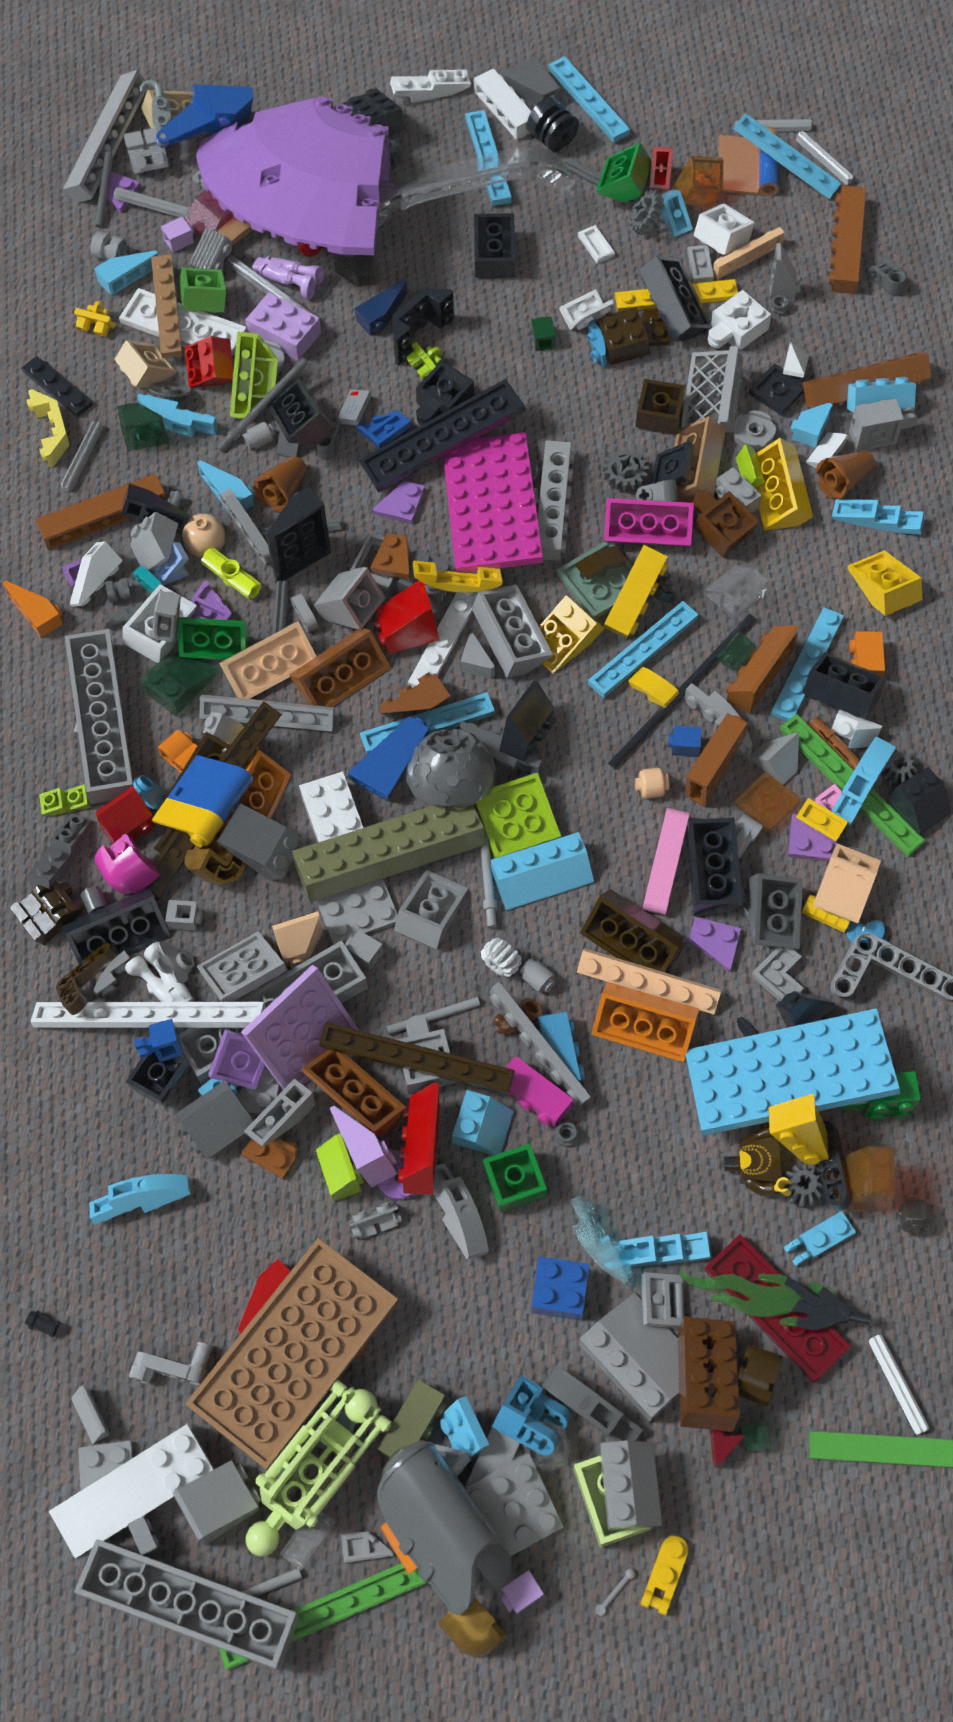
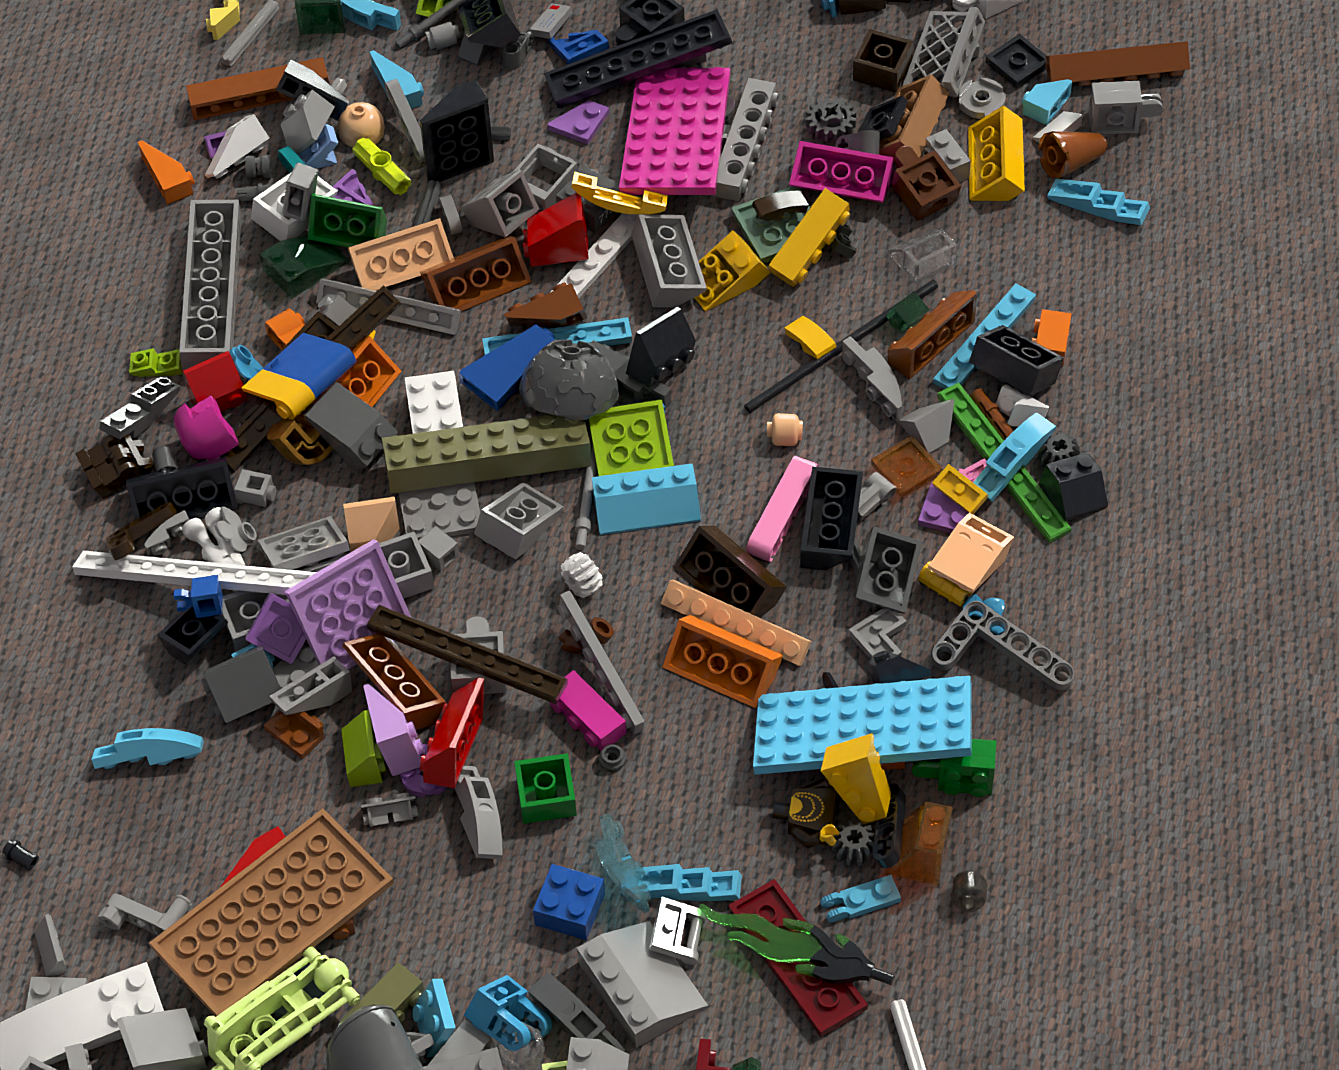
camera: 10 degrees right, 10 degrees down
dark orange cone [252,456,307,512] -> none
dark orange wing [370,533,411,580] -> none
light grey bar [386,997,480,1035] -> none
medium azure slope [452,1090,514,1156] -> none
light grey slope [461,633,495,679] -> none
light grey brick [520,958,555,993] -> none
dark azure slope [538,1012,584,1084] -> none
medium azure plate [588,601,698,698] -> none
blue brick [668,725,701,757] -> none
reddish brown brick [678,1316,739,1432] -> none
dark orange slope [686,713,748,808] -> none
medium lavender wing [689,917,741,972] -> none
lime slope [736,444,765,489] -> none
dark brown brick [738,1345,783,1407] -> none
white slope [783,342,809,378] -> none
medium azure brick [847,377,916,412] -> none
yellow slope [848,550,923,616] -> none

